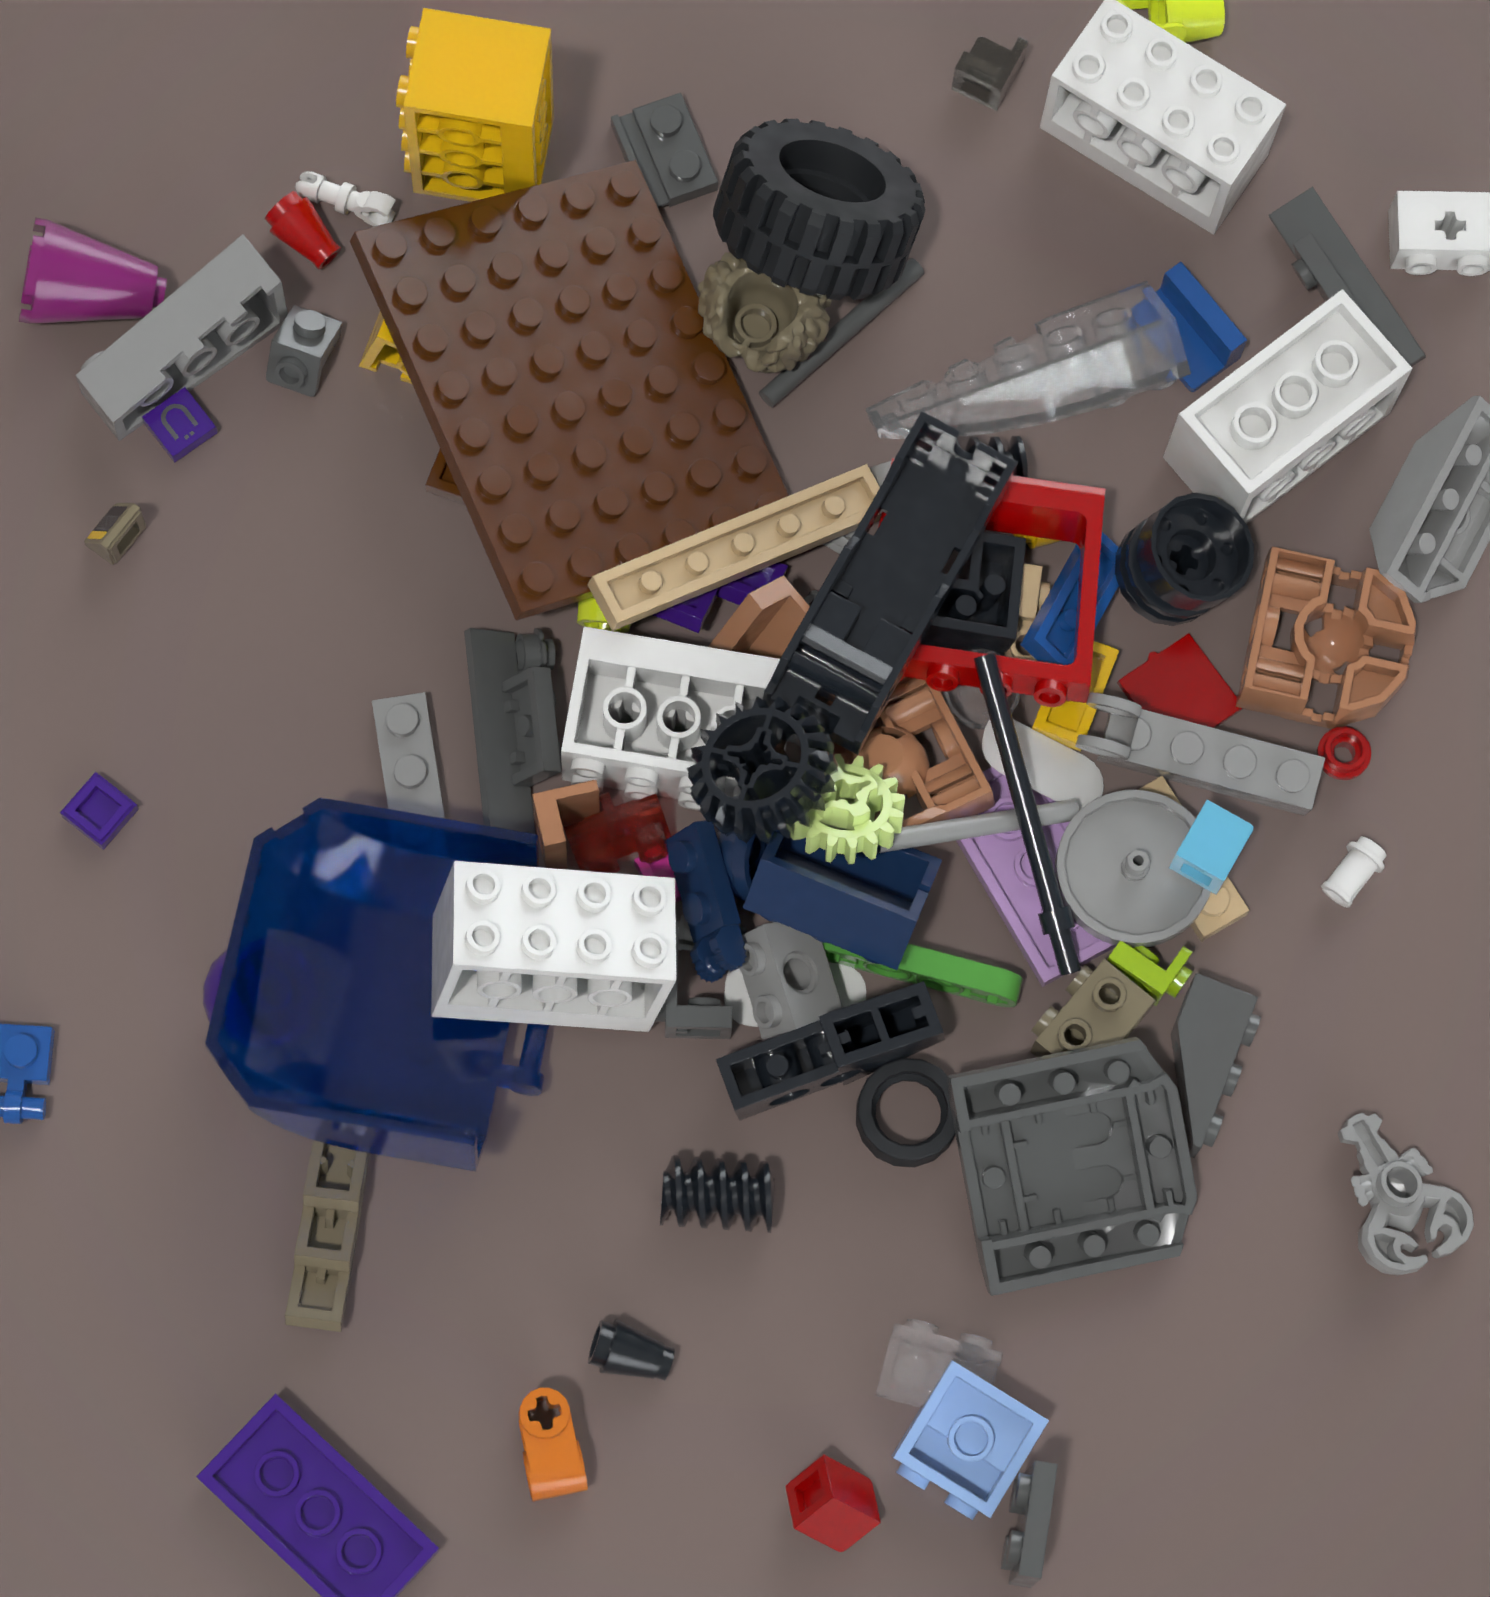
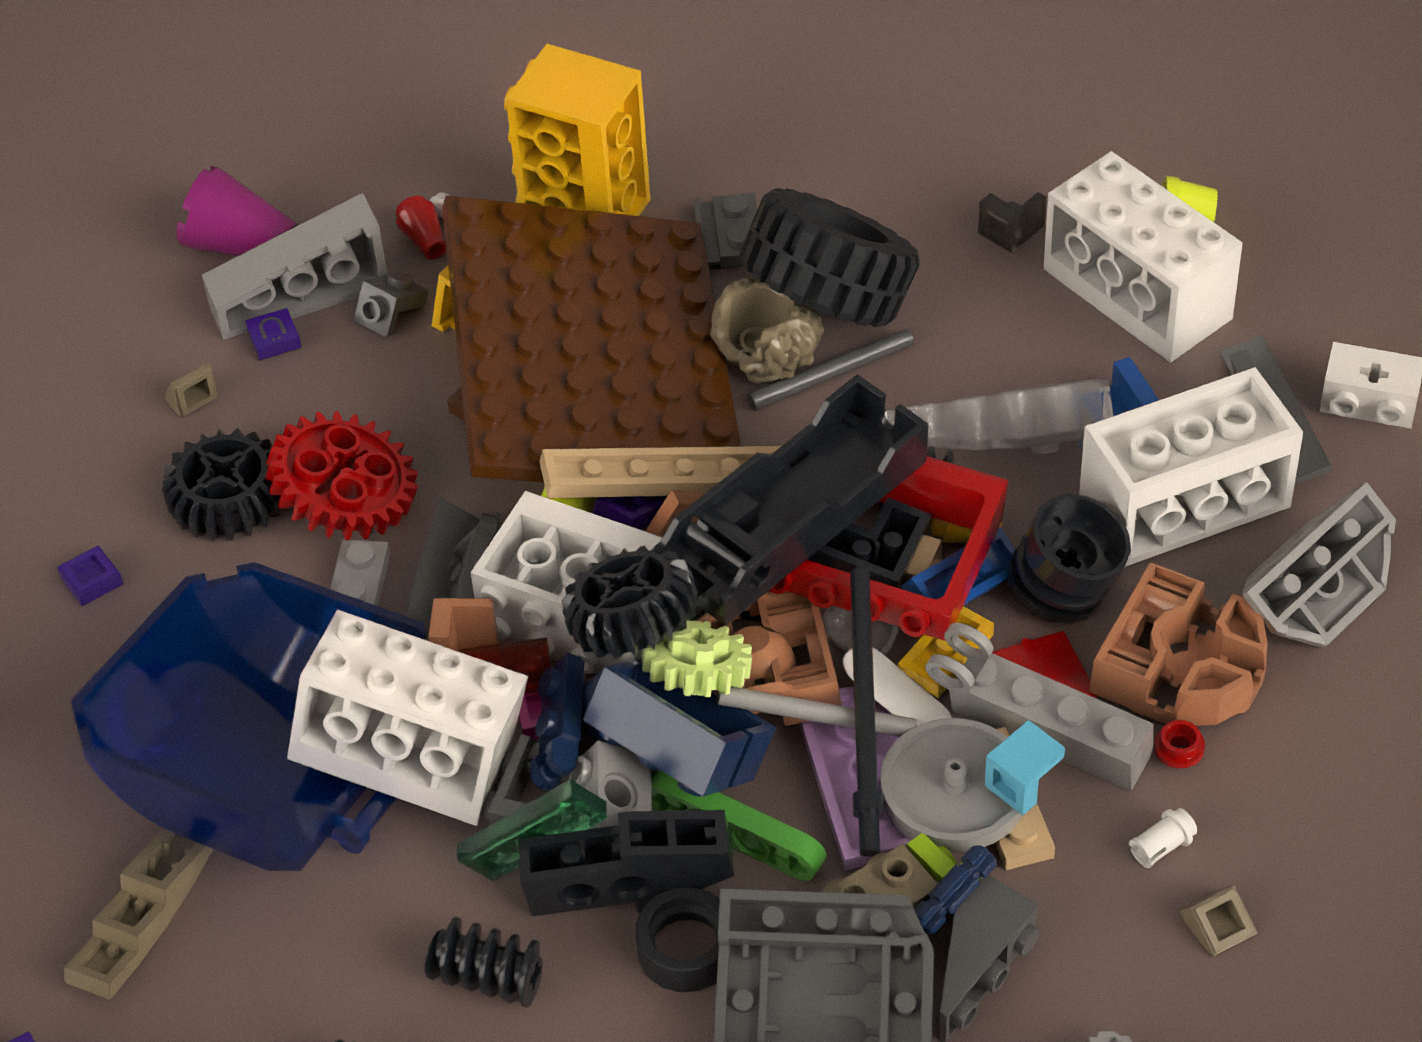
camera: 25 degrees right, 25 degrees down
none -> black gear [162,428,281,542]
none -> red gear [265,411,418,541]
none -> clear green plate [457,780,607,881]
none -> dark blue axle [914,845,997,934]
none -> dark tan slope [1178,886,1257,956]

